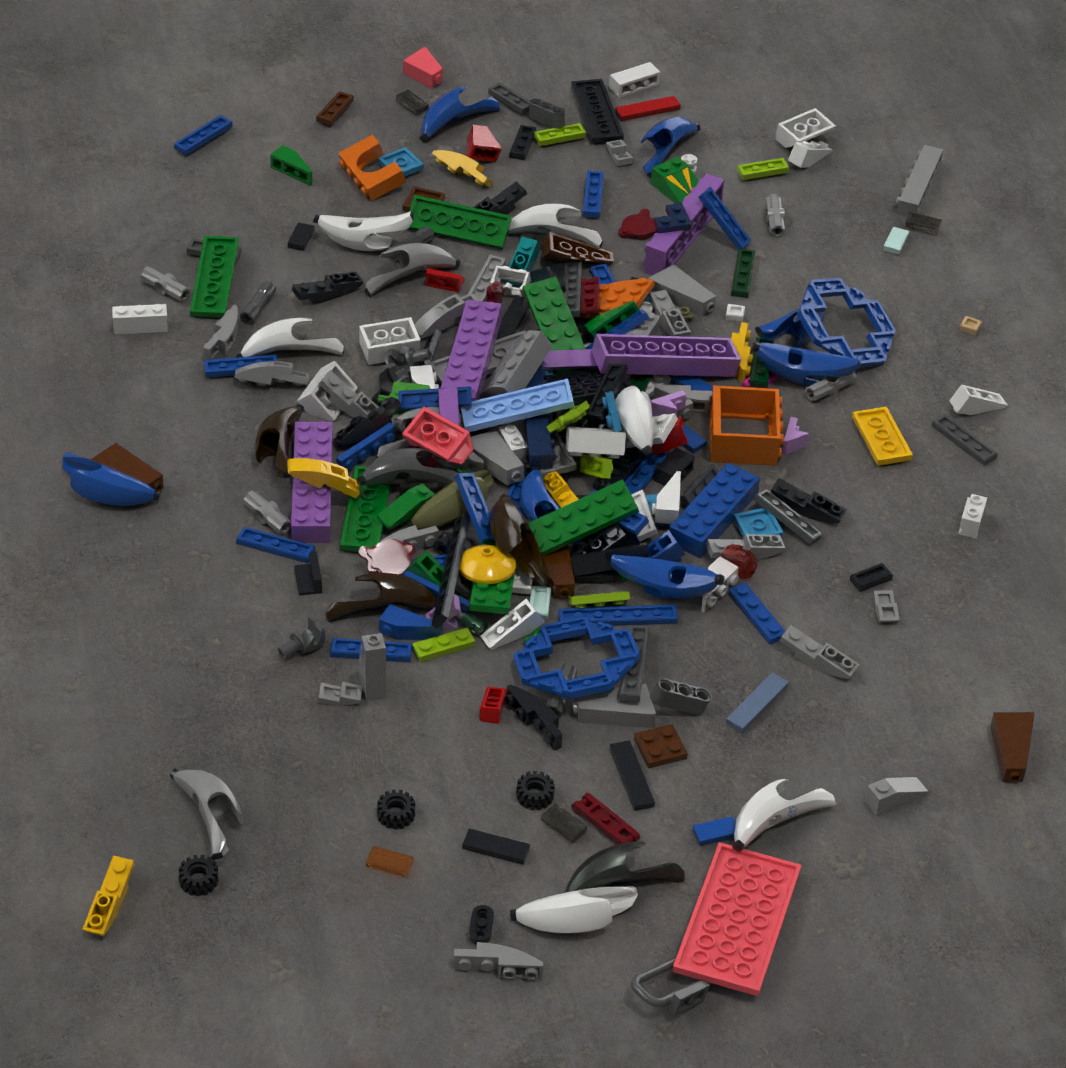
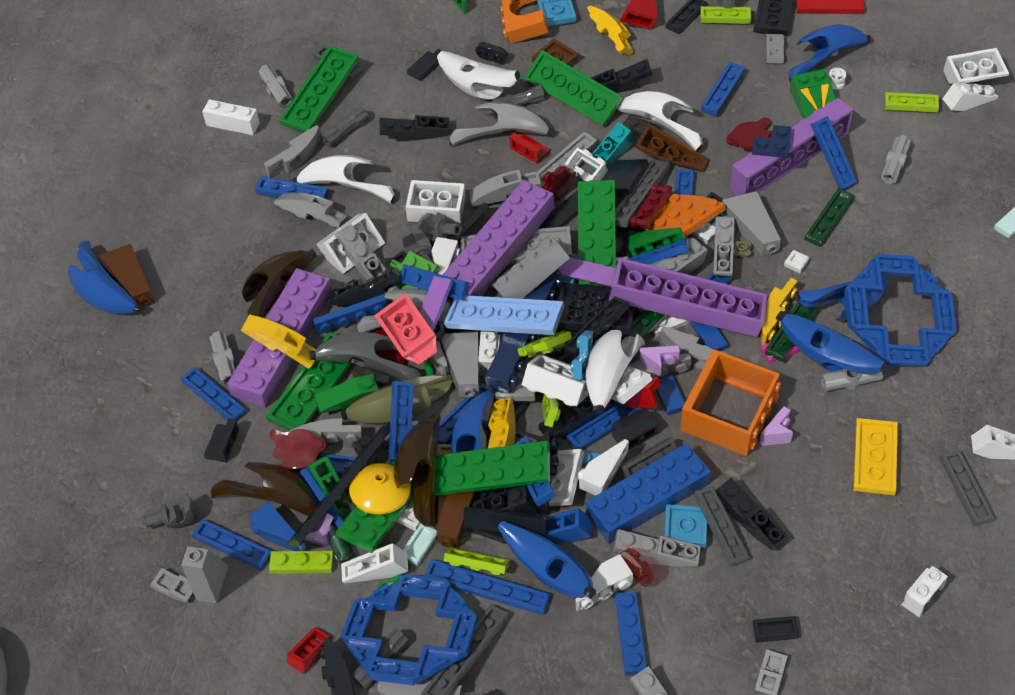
camera: 30 degrees right, 10 degrees up
none -> black plate [475,42,508,64]

